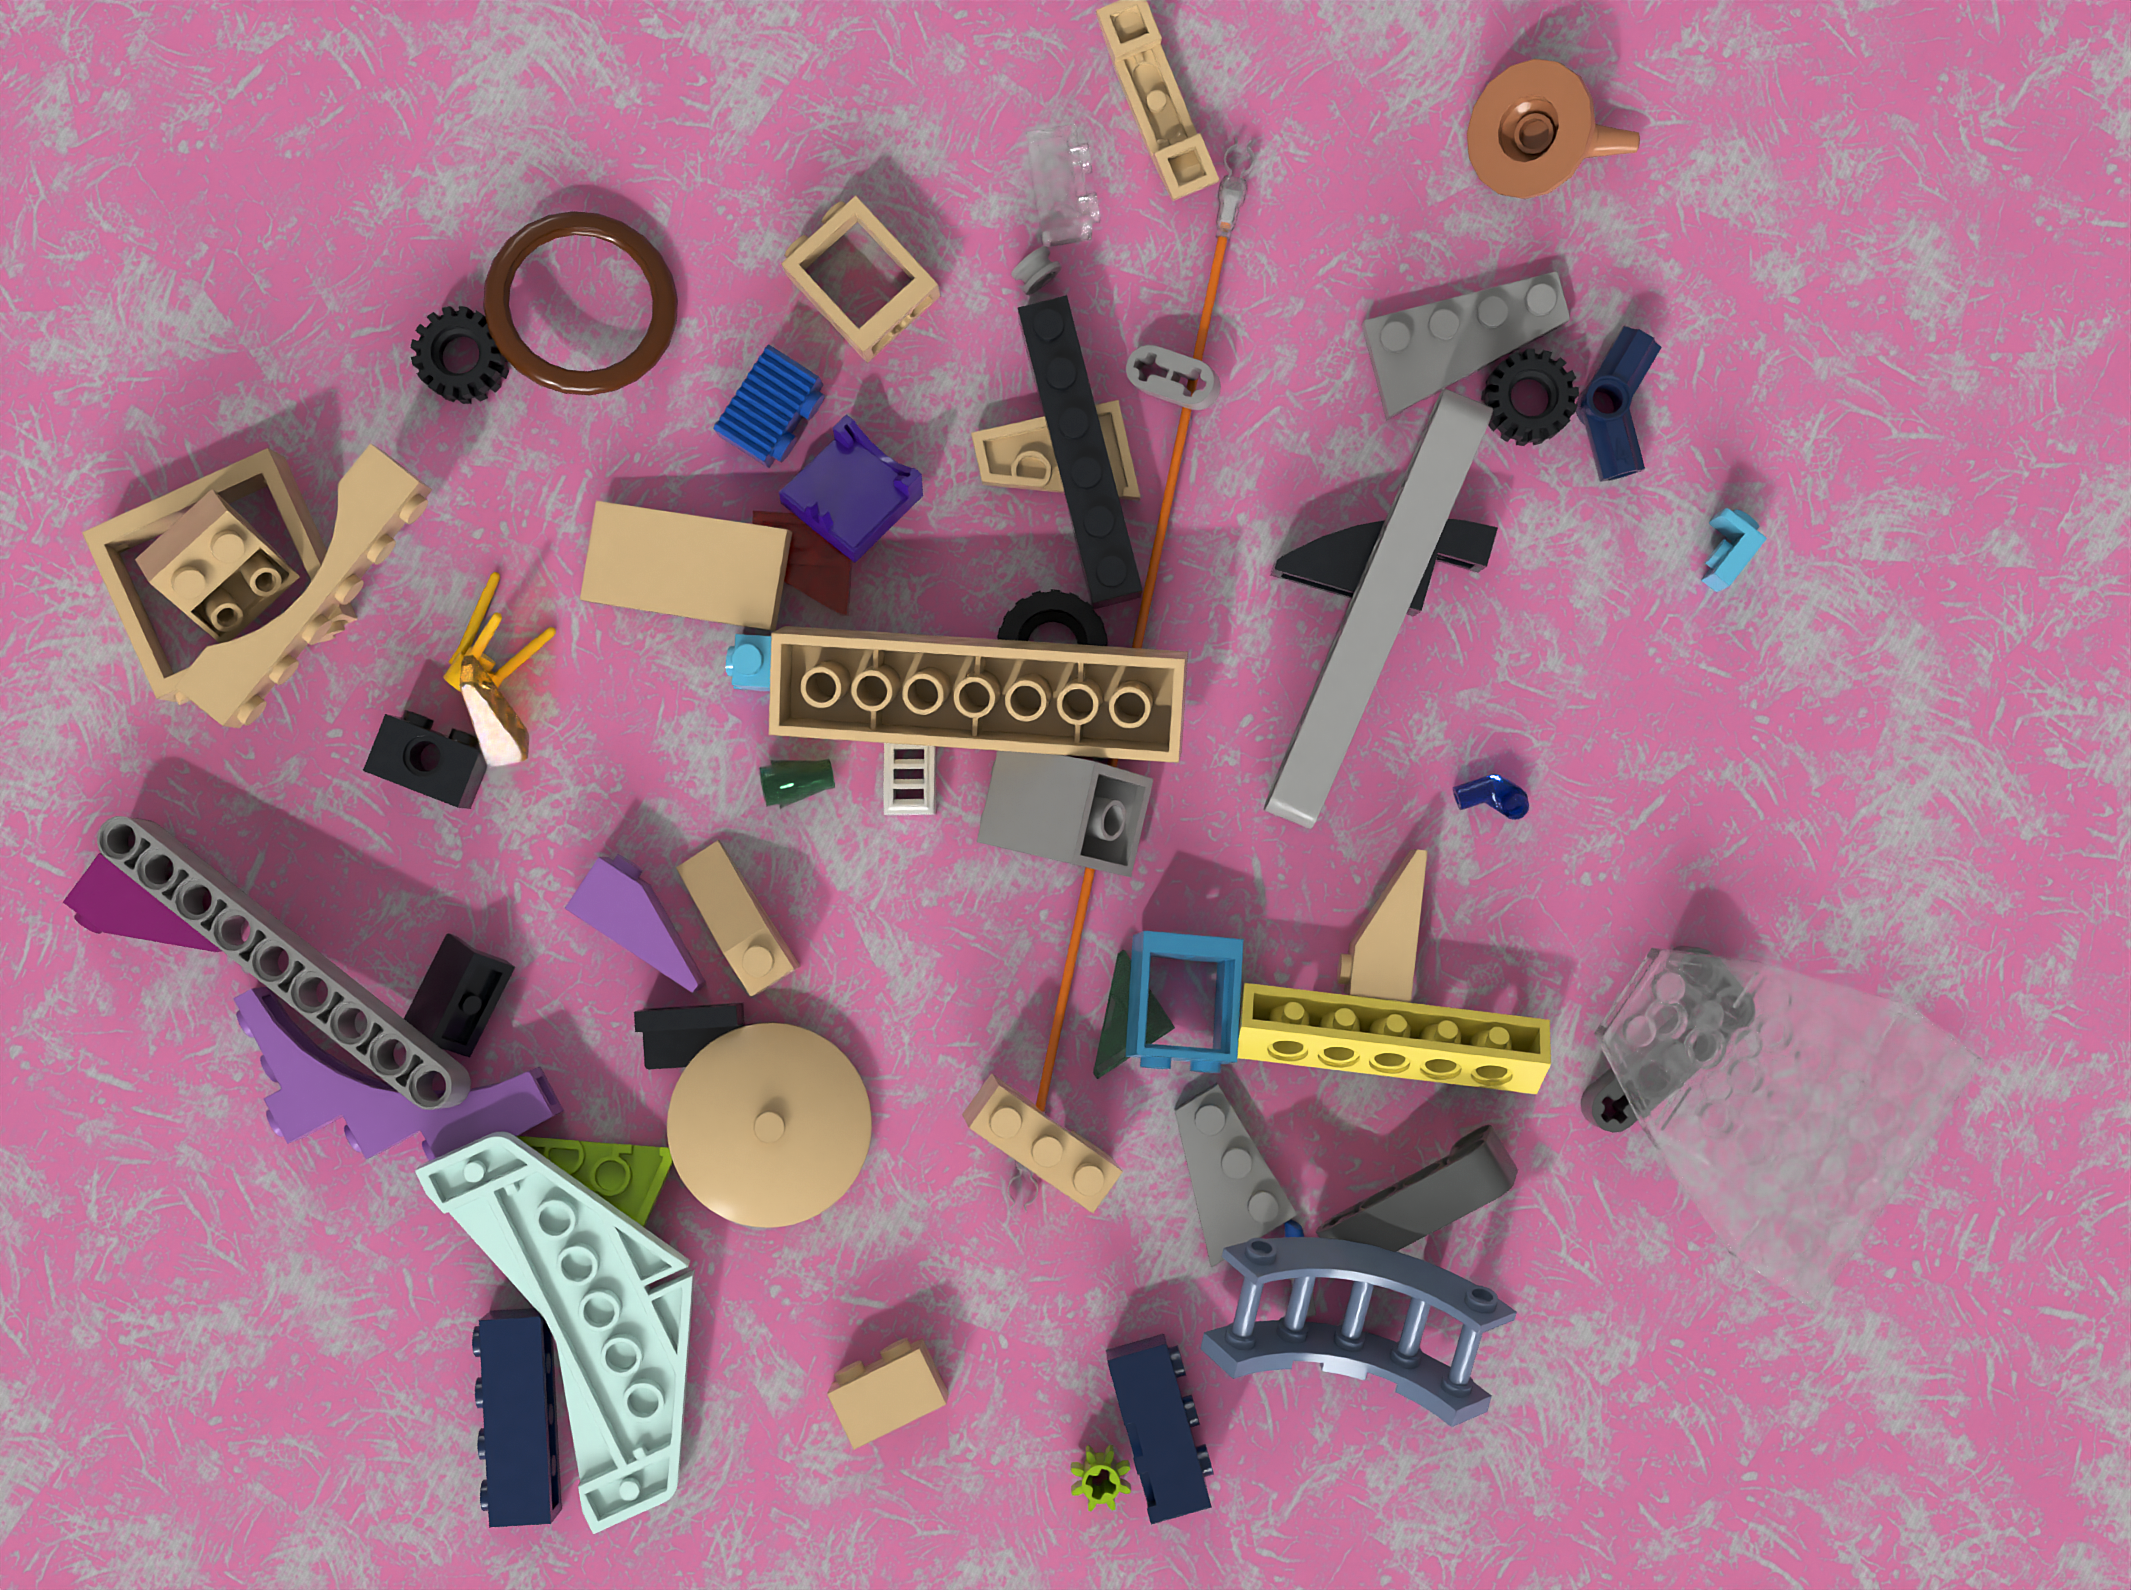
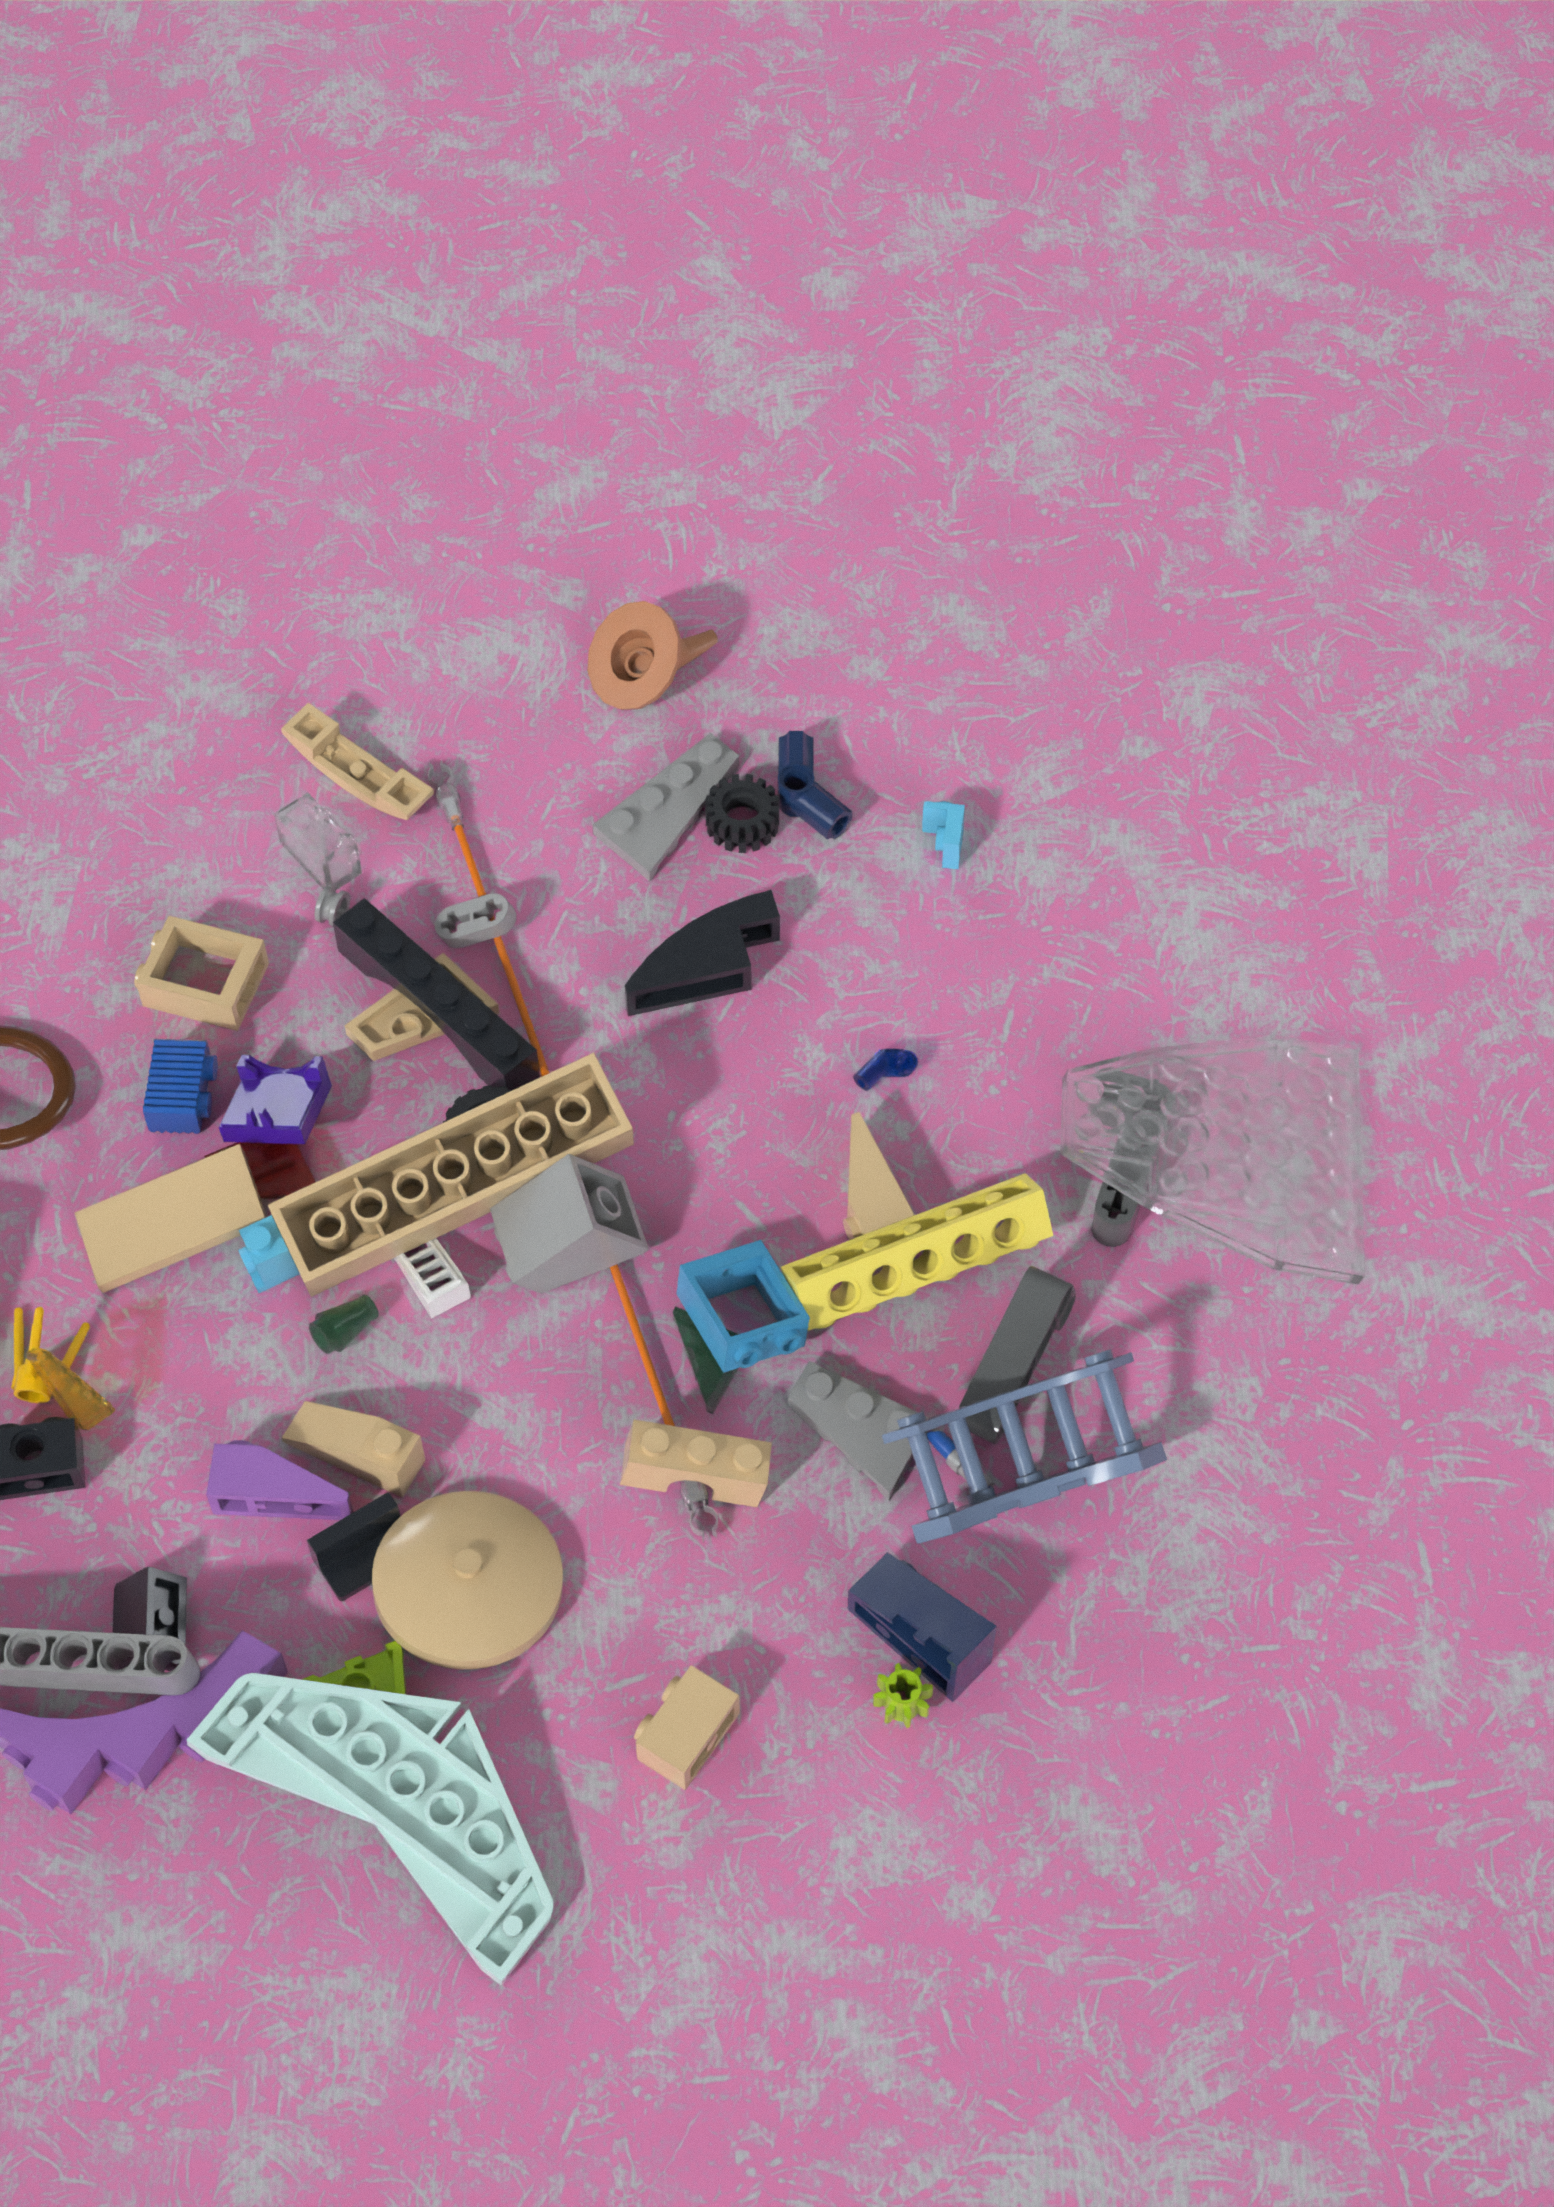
camera: 30 degrees left, 30 degrees down
dark blue brick [472,1308,562,1528] -> none
light grey beam [1264,388,1493,829] -> none

